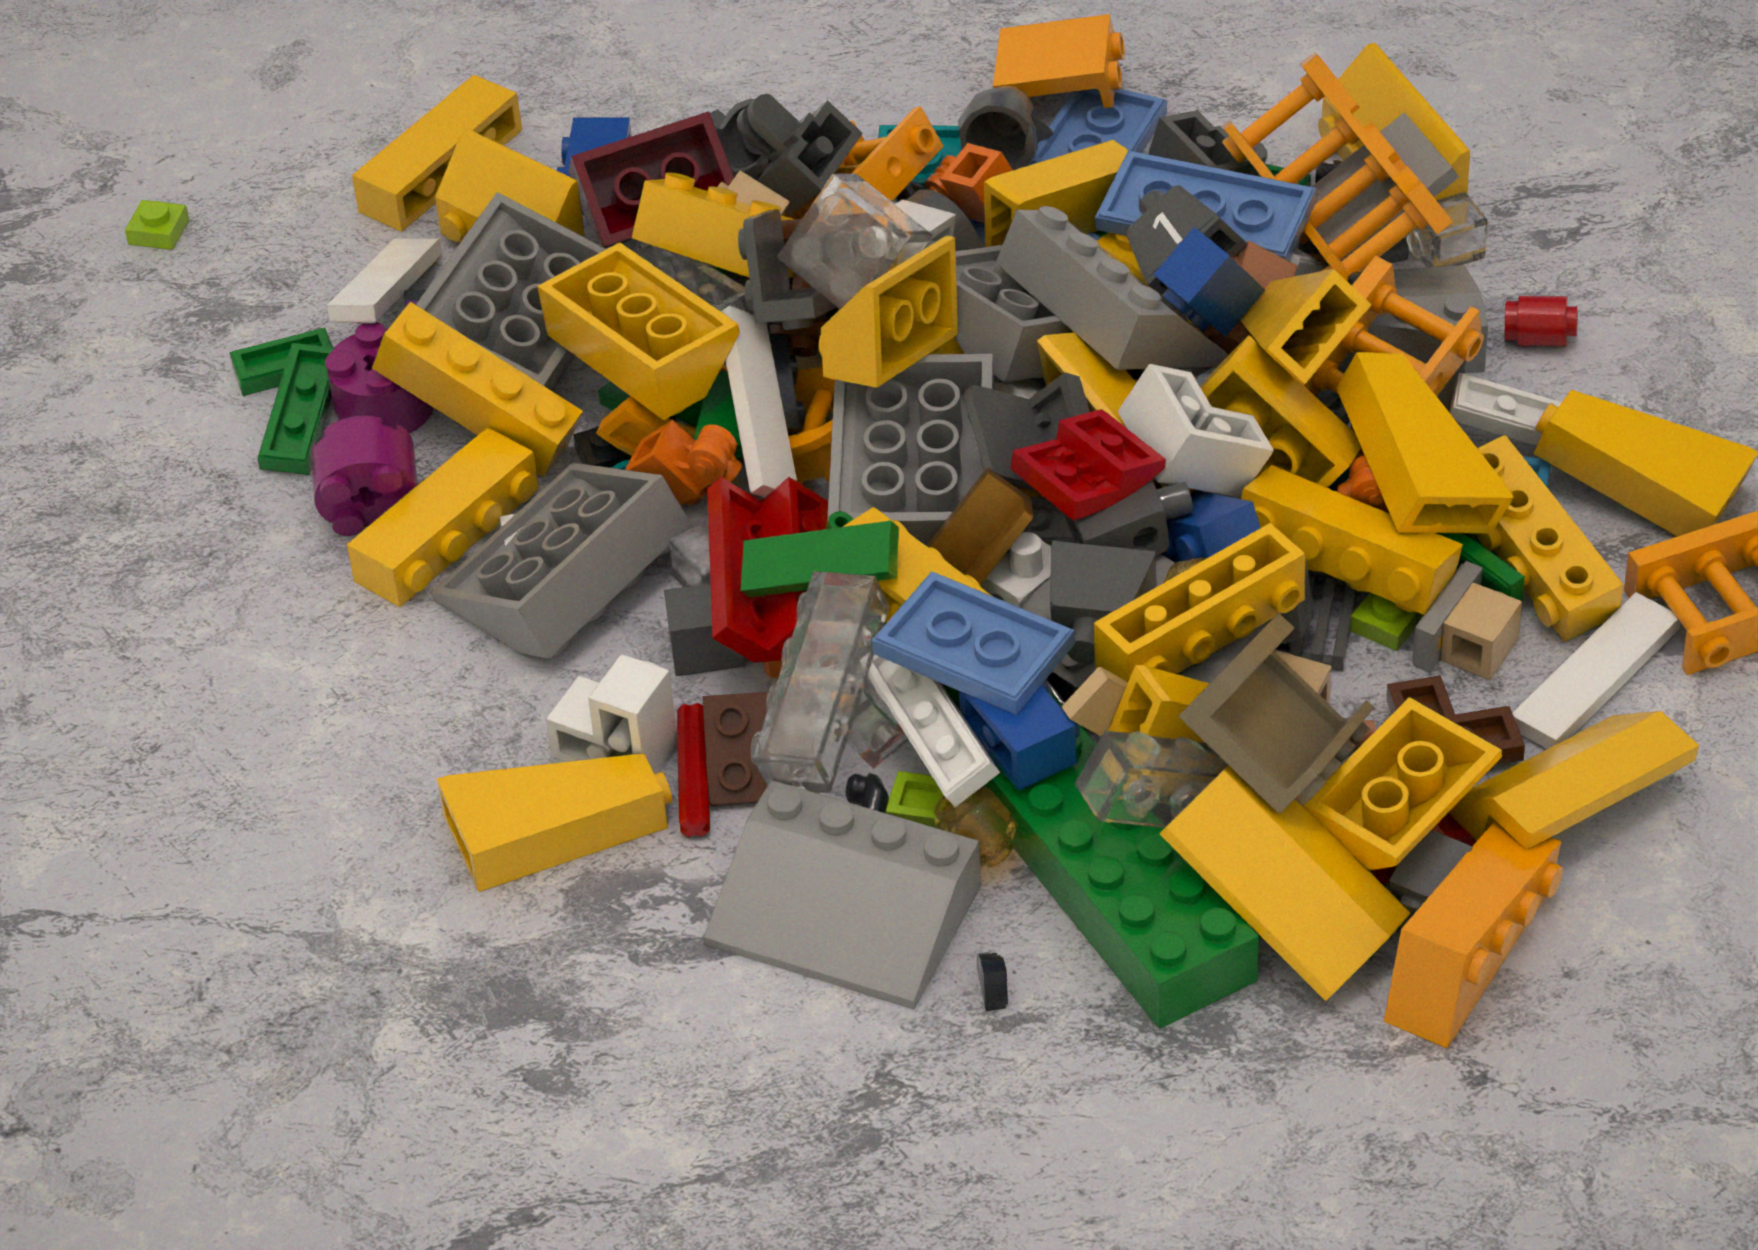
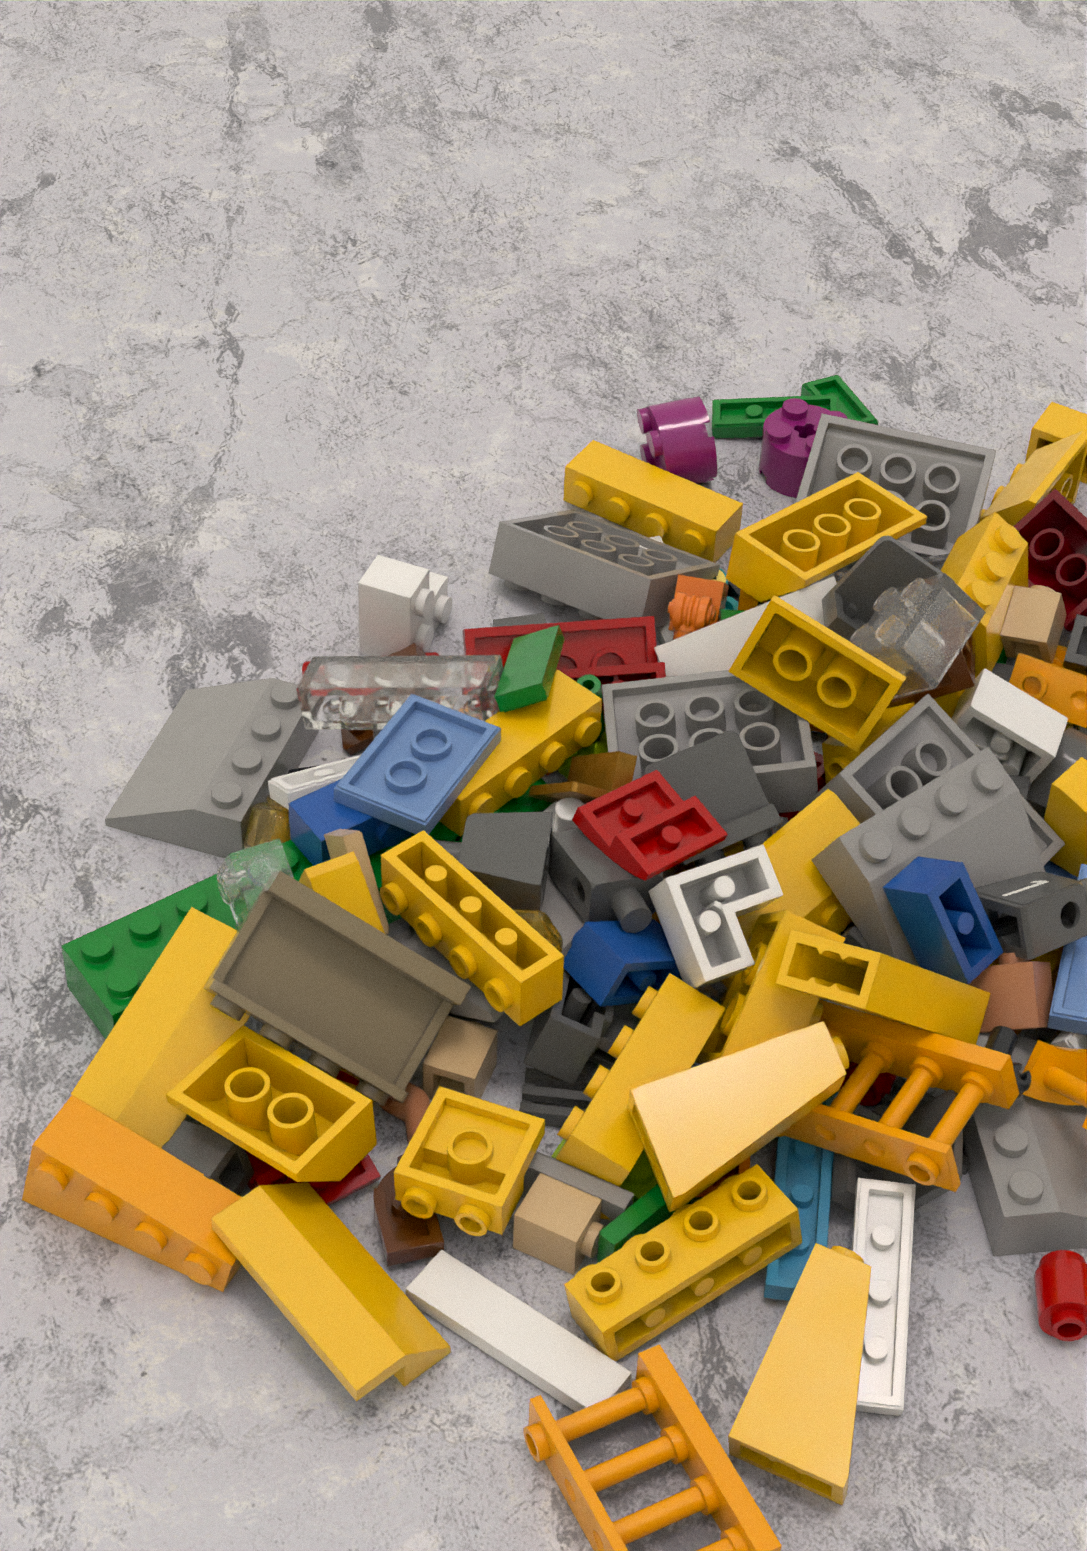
camera: 80 degrees right, 0 degrees up
lime plate [125,200,189,250] -> none
white tile [326,239,442,323] -> none
yellow brick [372,302,583,477] -> none
yellow slope [437,753,672,892] -> none
black tile [977,952,1008,1011] -> none
none -> yellow plate [394,1086,545,1236]

